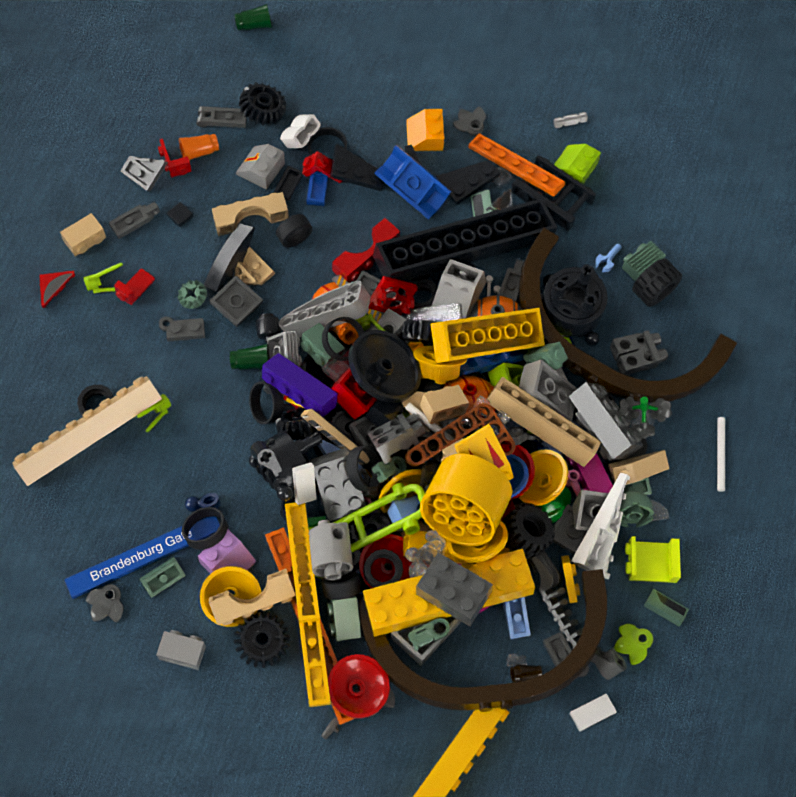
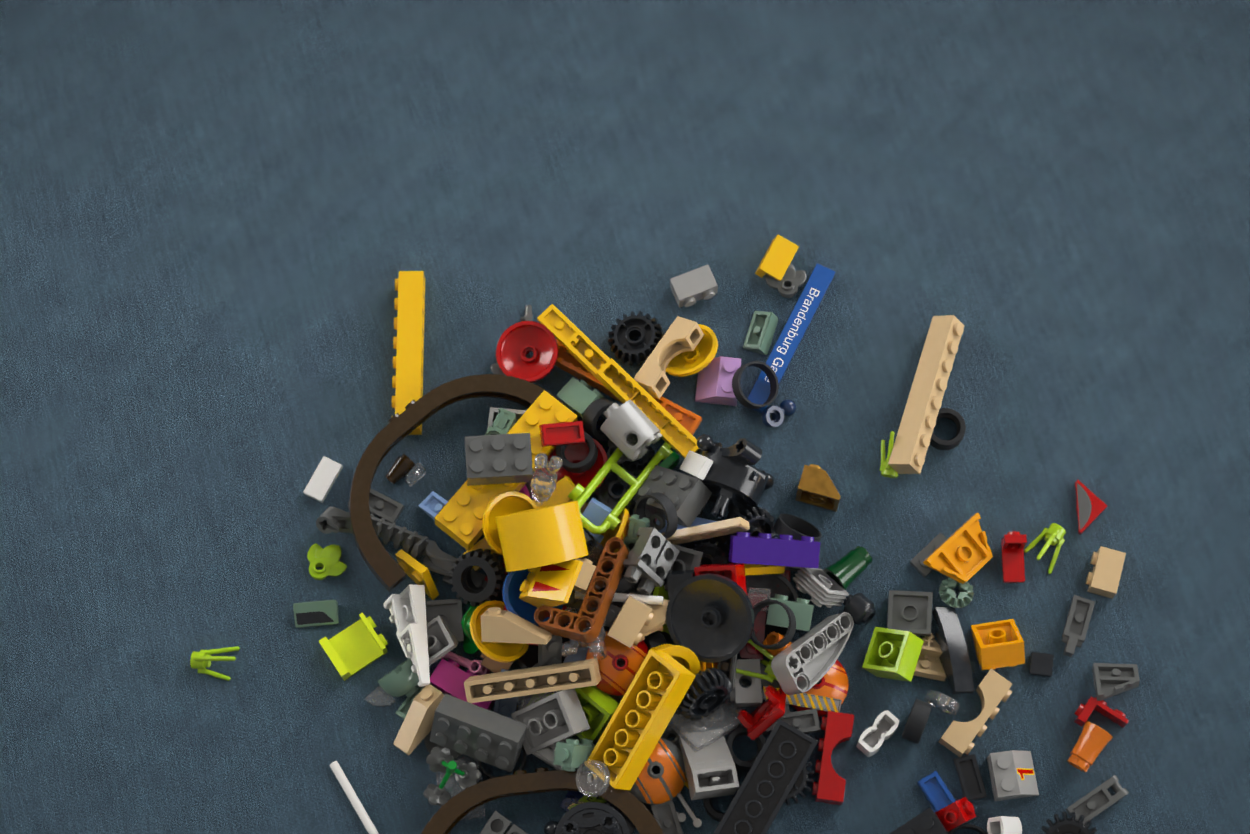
camera: 150 degrees right, 5 degrees up
none -> lime plant [190,646,240,681]
none -> tan slope [481,607,552,644]
none -> red tile [539,421,585,447]
none -> clear piece [576,760,610,797]
none -> yellow panel [755,234,799,281]
none -> pearl gold slope [796,464,841,512]
none -> white brick [856,710,900,757]
none -> lime brick [862,627,924,682]
none -> light orange wing [923,512,993,584]
none -> clear piece [924,690,960,715]
none -> light orange slope [971,619,1025,670]

